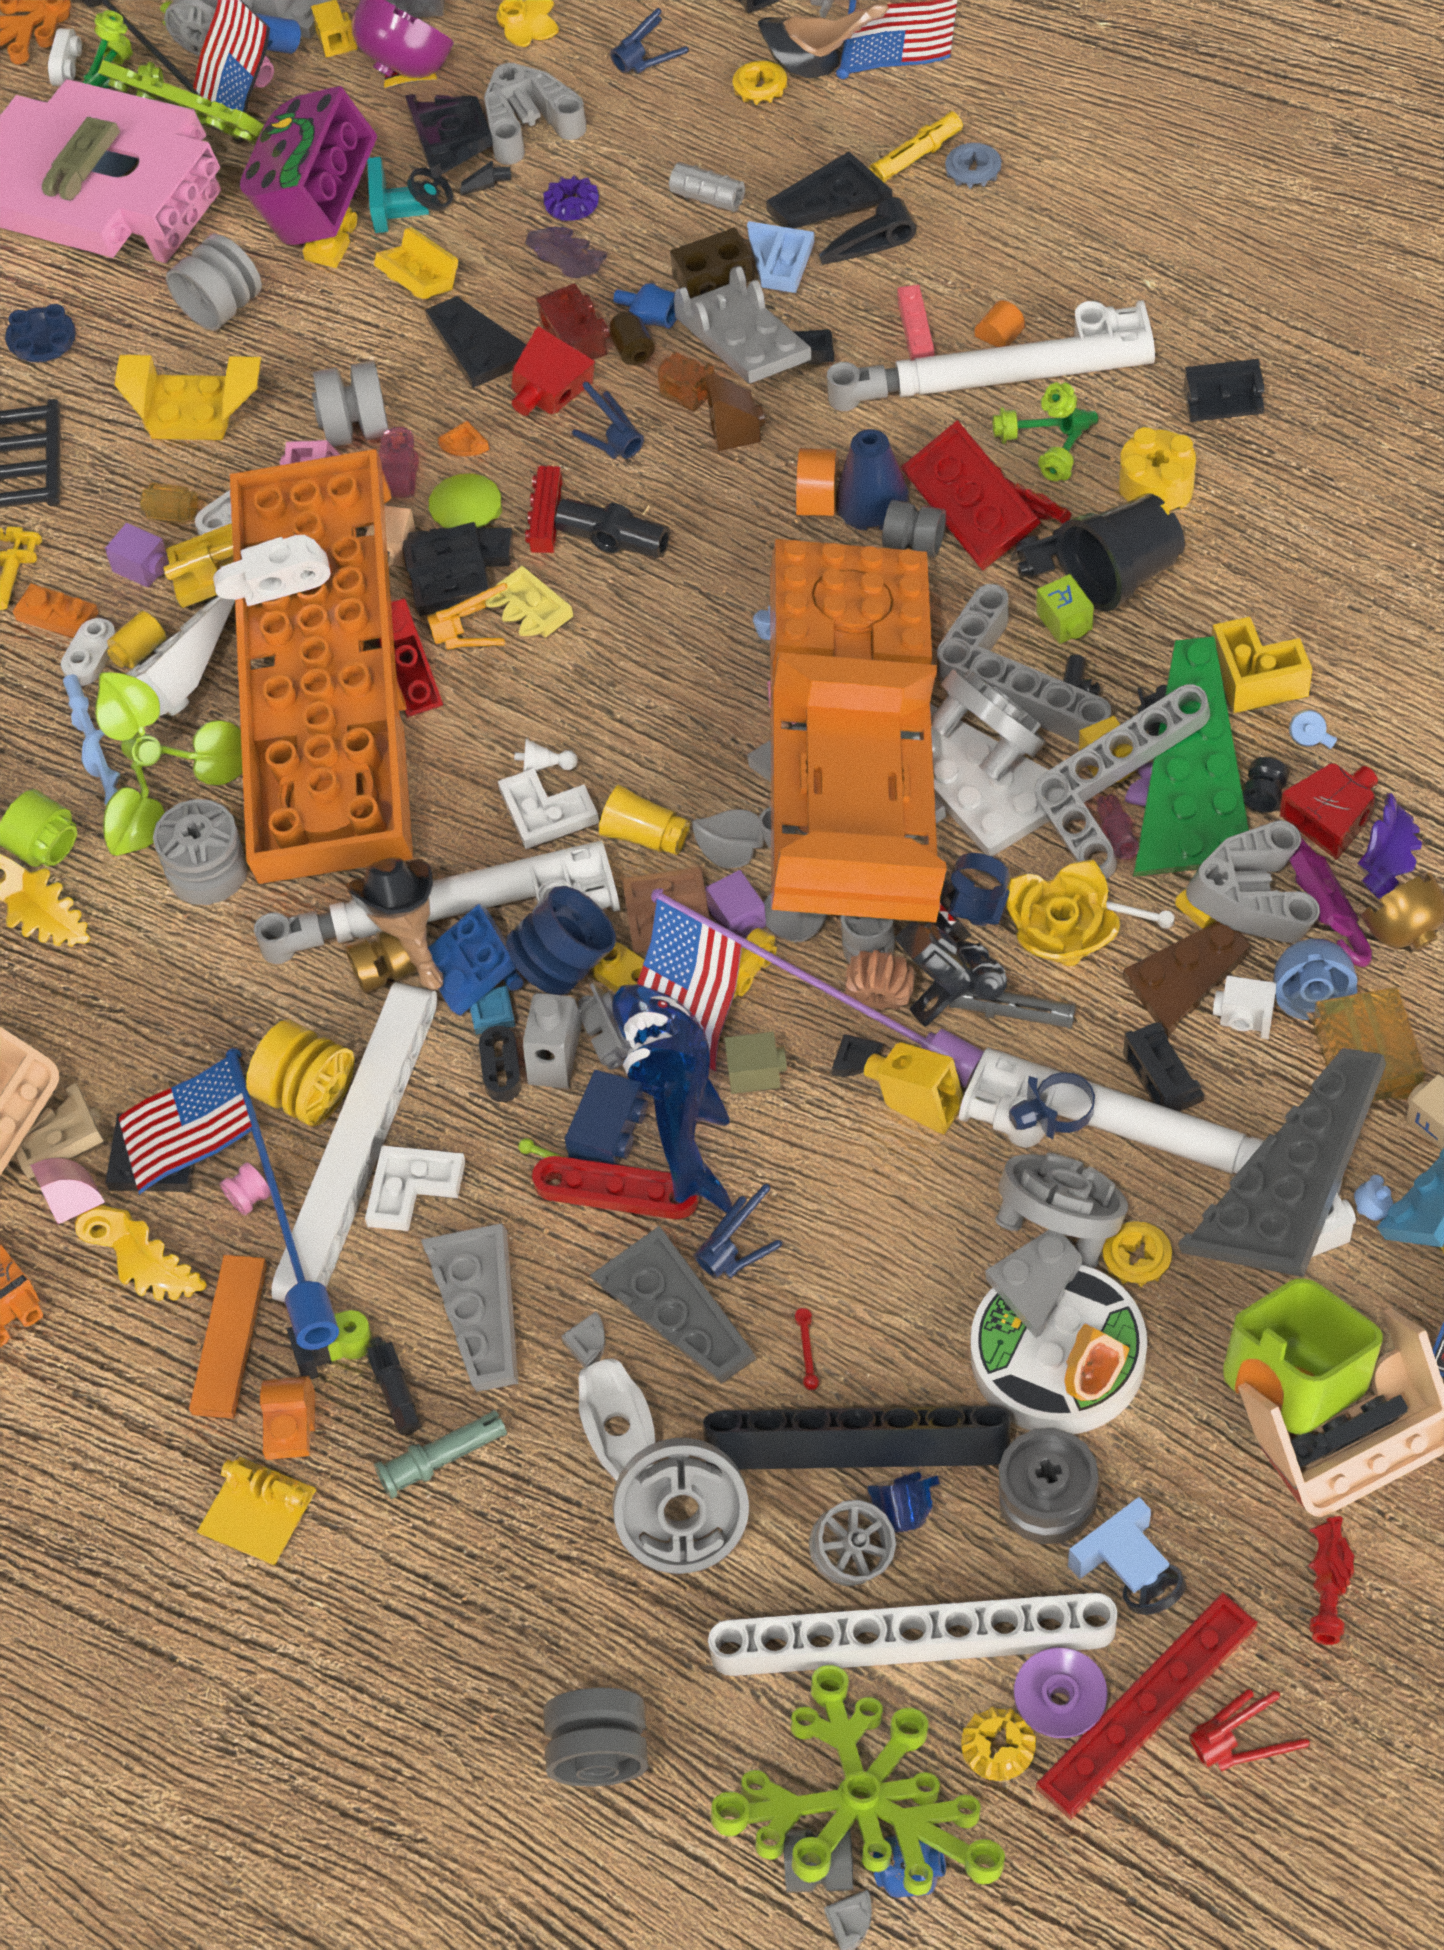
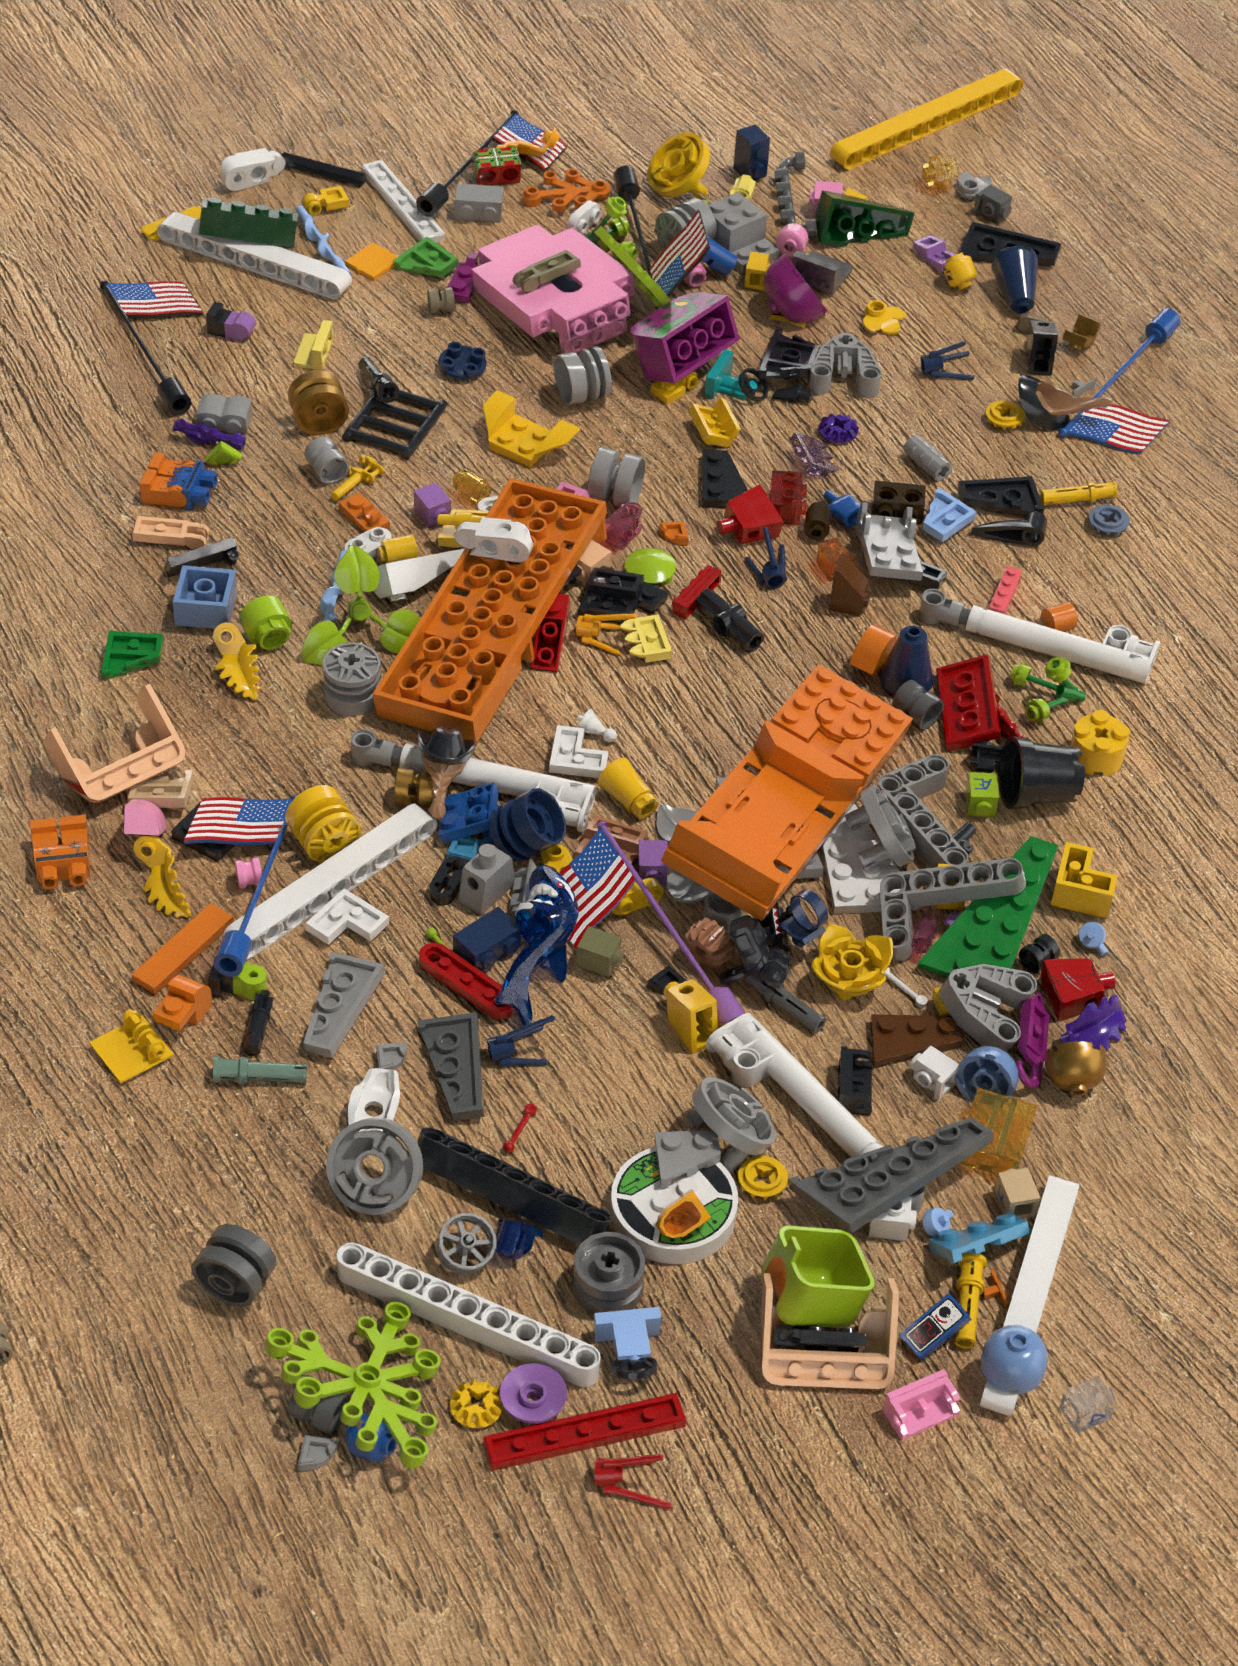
camera: 20 degrees right, 10 degrees down
dark blue piece [1008,1072,1095,1139] -> none
black hinge [1184,359,1265,422] -> none
red piece [1308,1516,1355,1645] -> none

